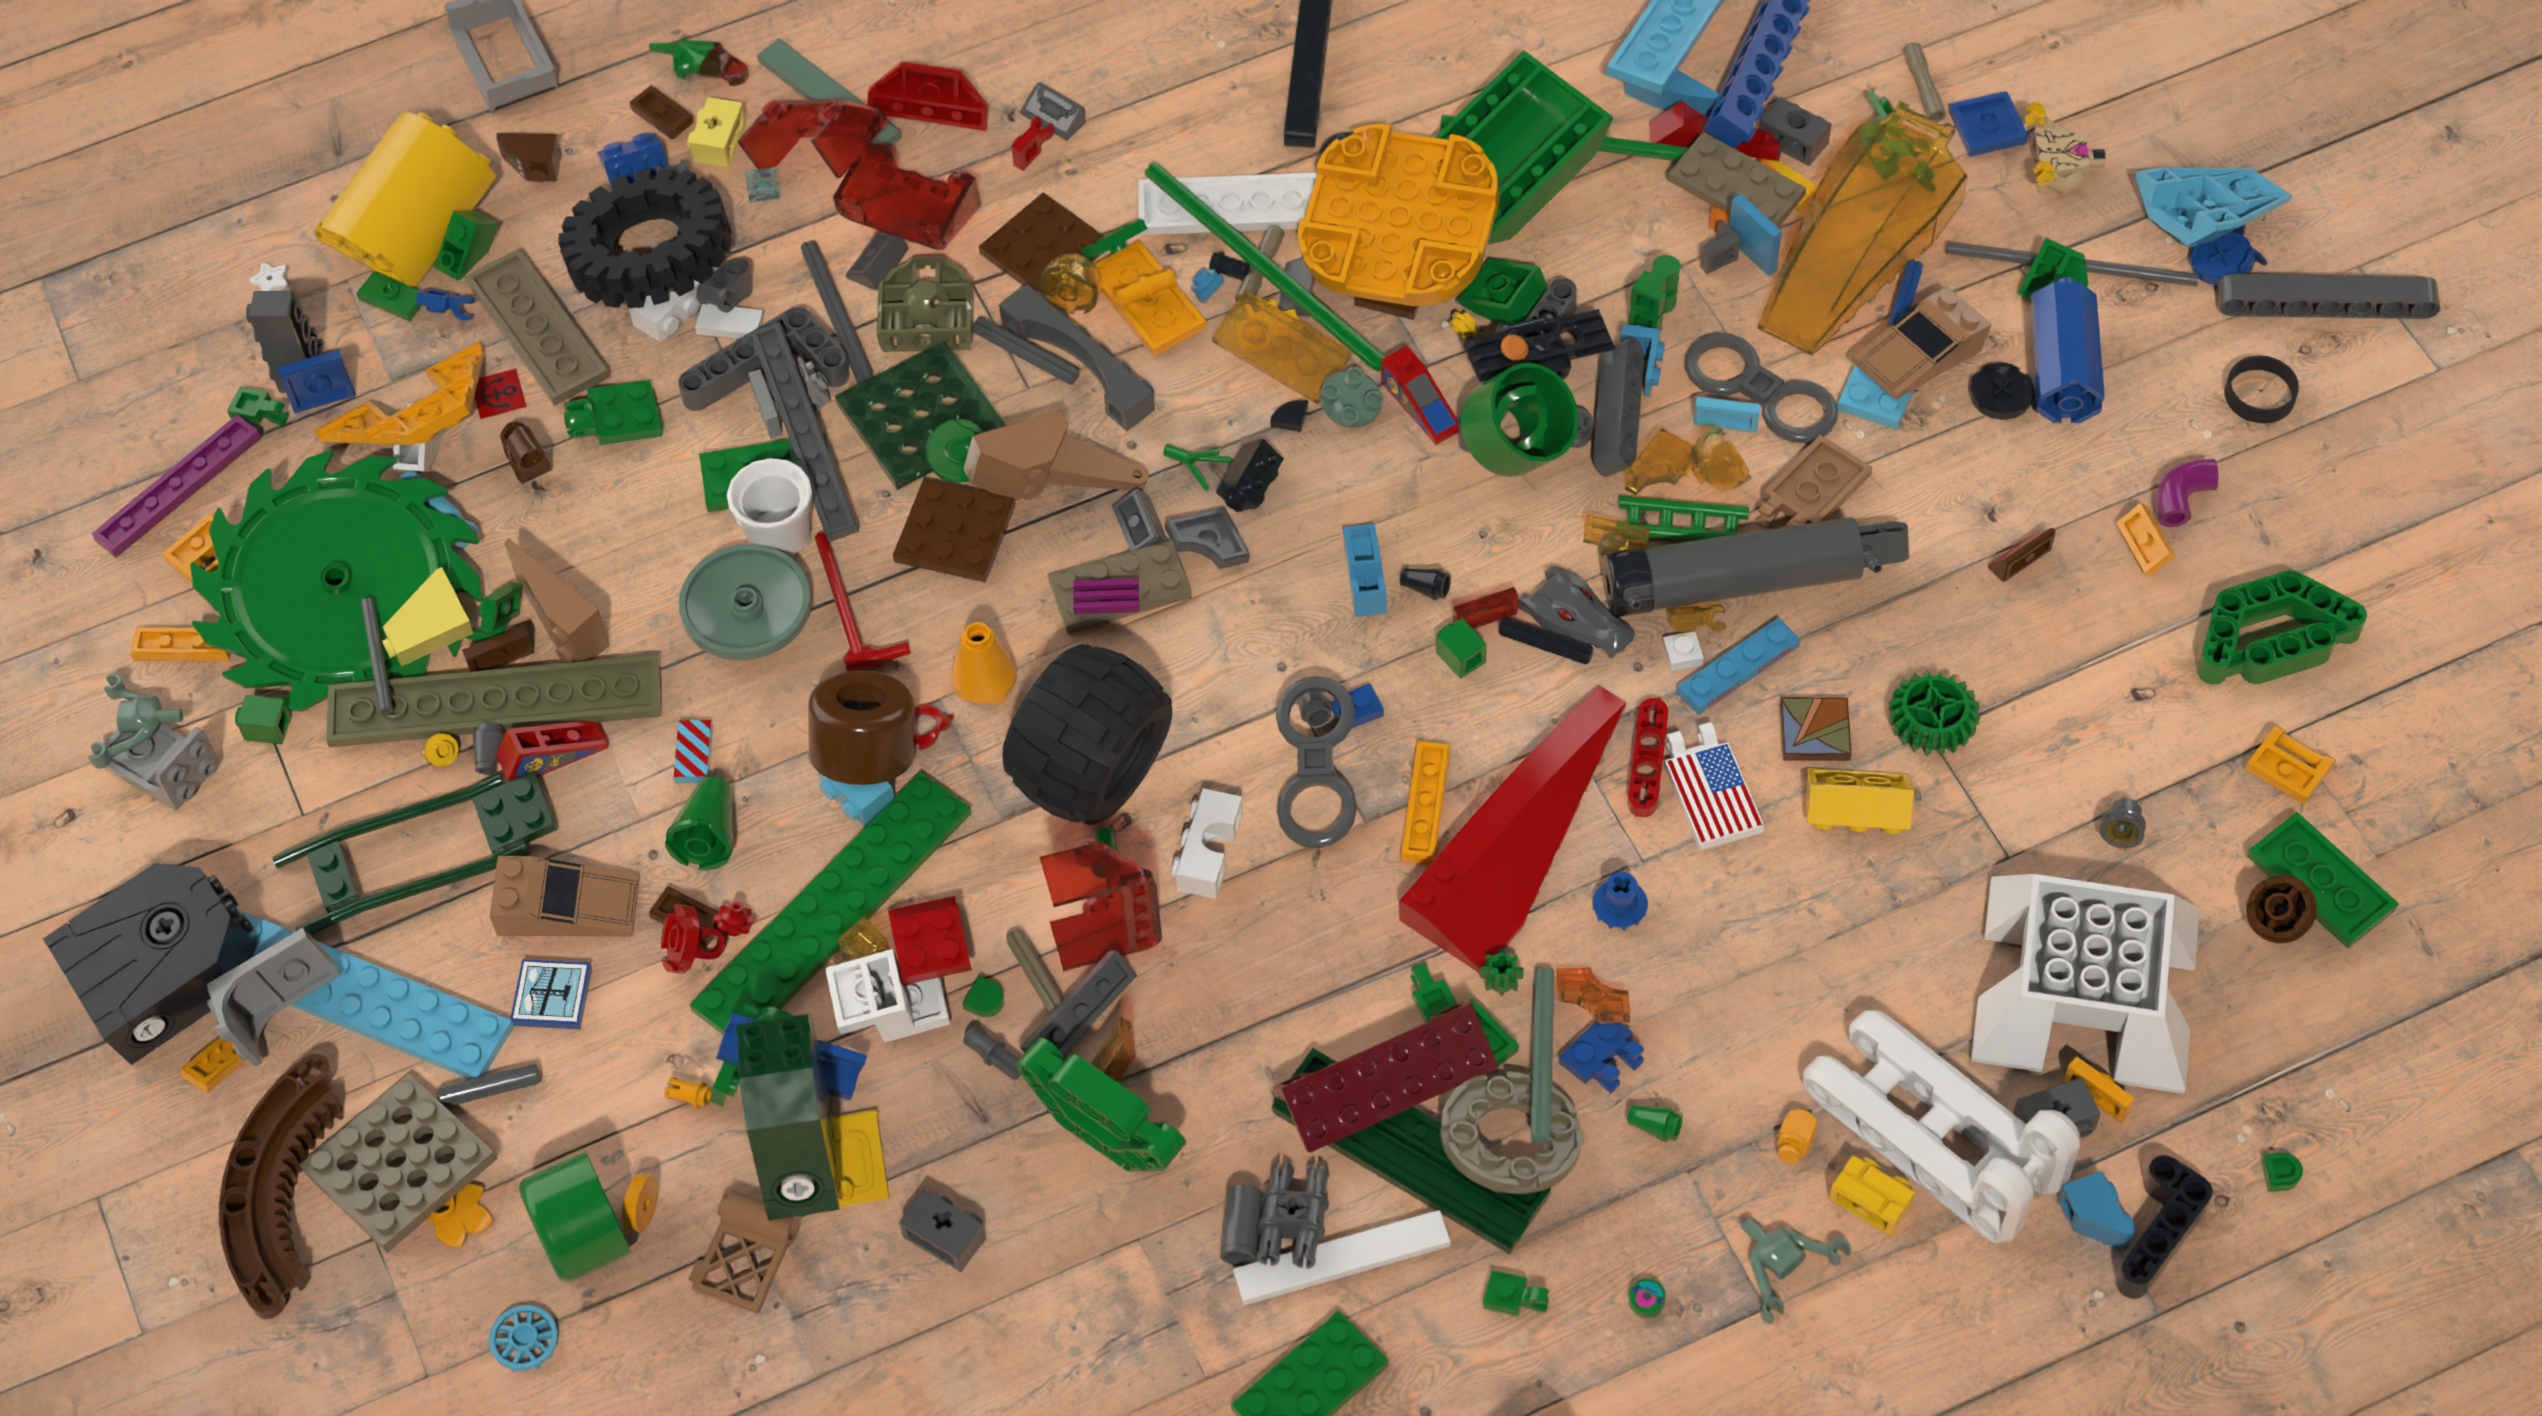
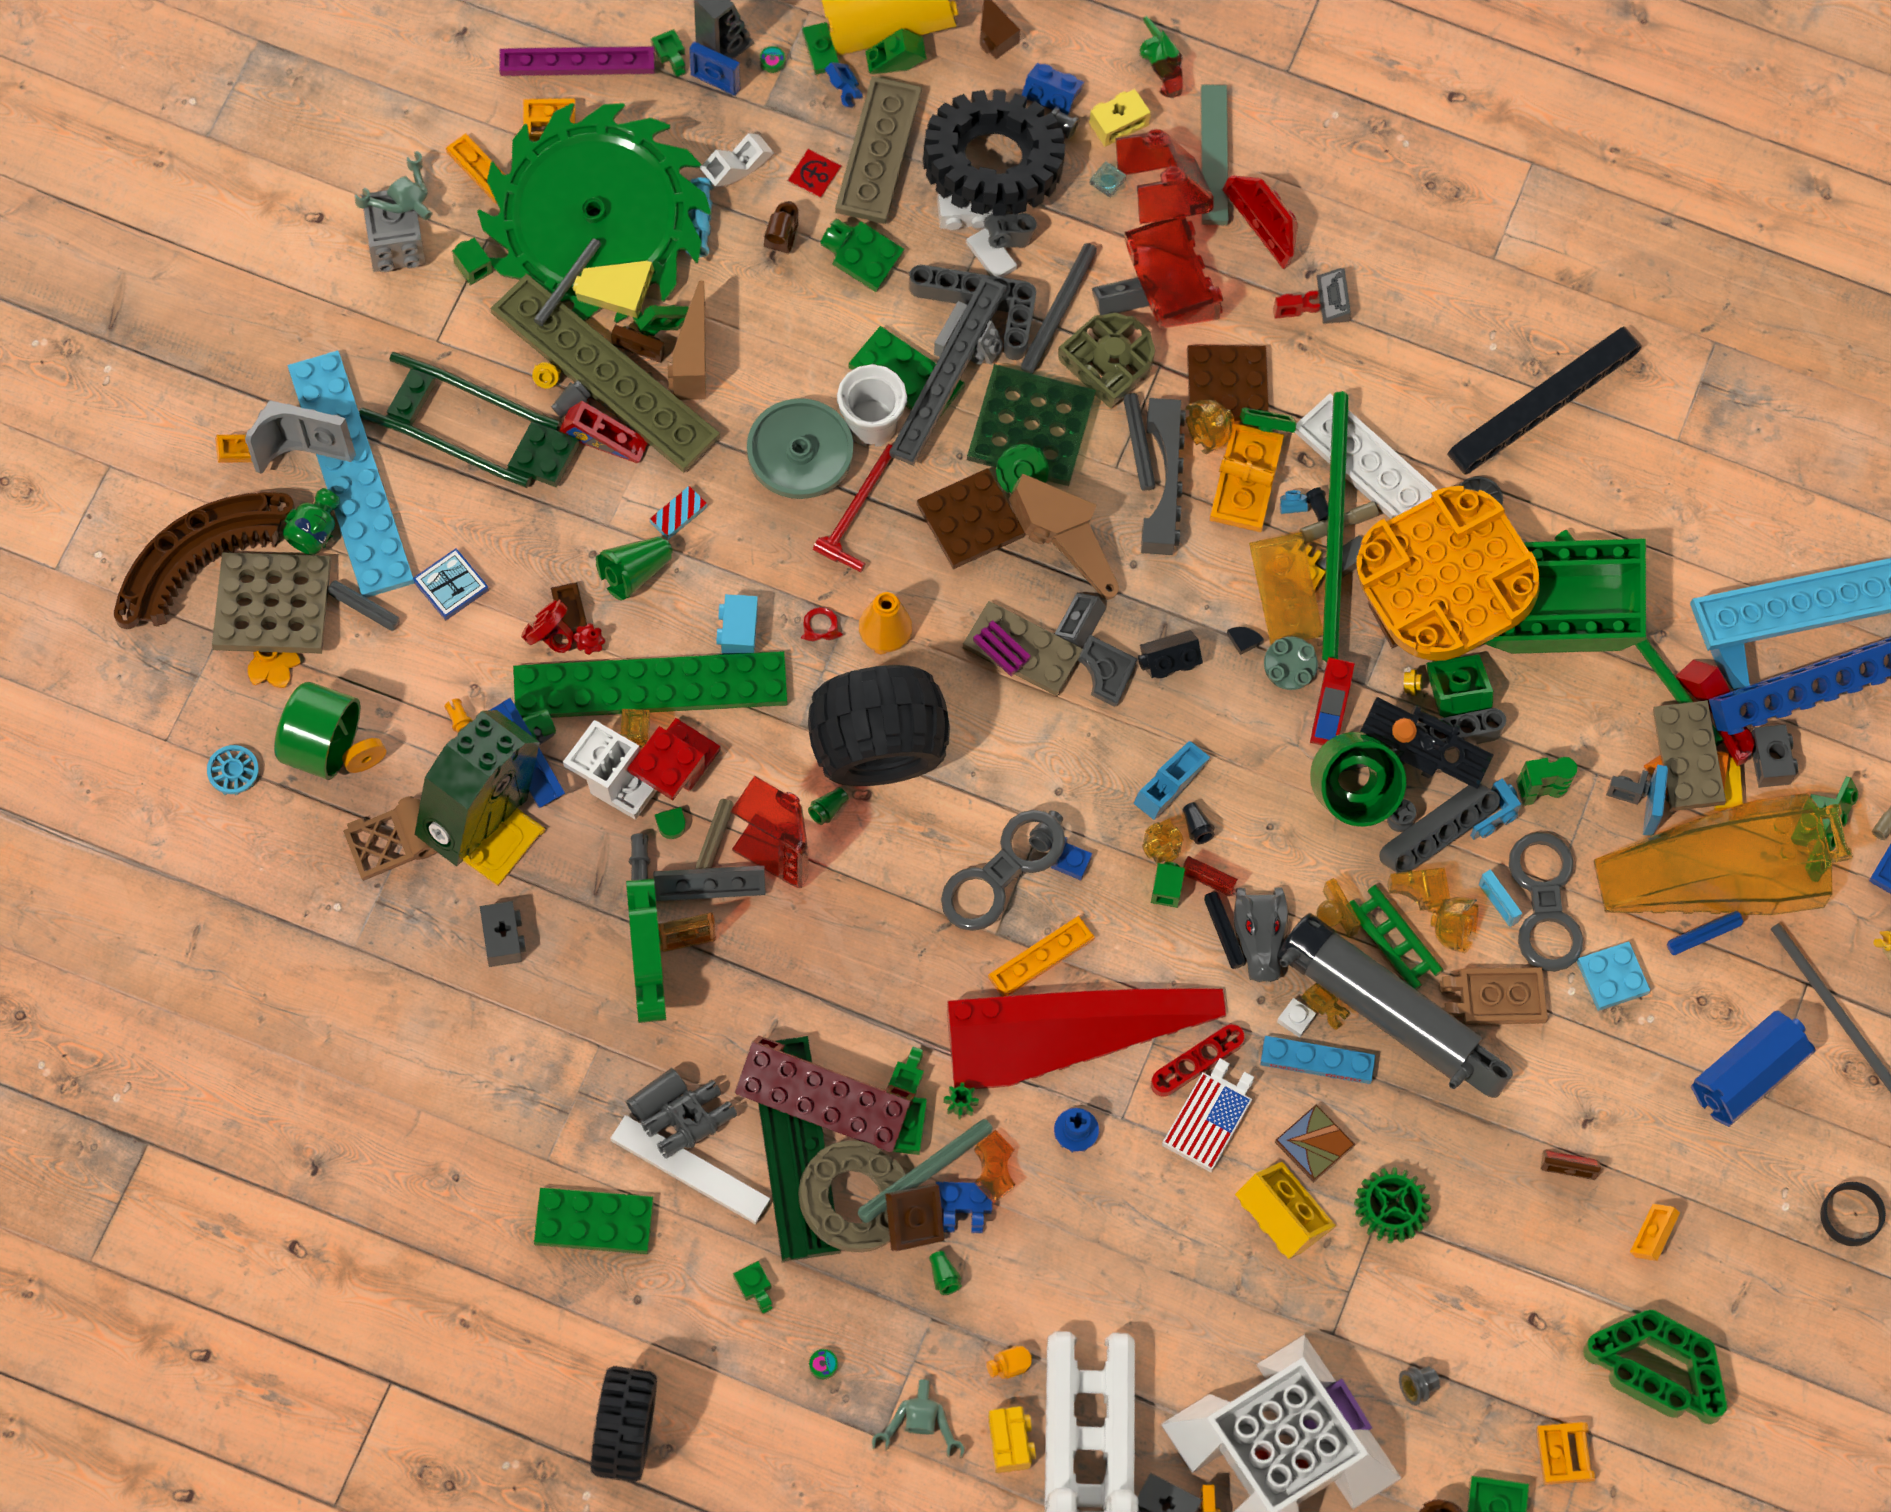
camera: 40 degrees right, 10 degrees up
black piece [43,863,257,1065] -> none
light orange wing [313,341,485,445] -> none
medium nougat slope [489,856,640,937] -> none
reddish brown plate [629,85,694,140] -> none
reddish brown piece [808,671,915,785] -> none
green plant [1163,444,1233,491] -> none
white arch [1172,788,1243,899] -> none
medium nougat slope [1851,286,1992,400] -> none
black tile [1969,362,2034,420] -> none
green slope [2018,237,2089,300] -> none
magenta cylinder [2156,458,2219,527] -> none
none -> green piece [283,488,340,555]
none -> tile [760,46,785,73]
none -> reddish brown plate [885,1184,945,1251]
none -> clear yellow brick [1142,819,1184,865]

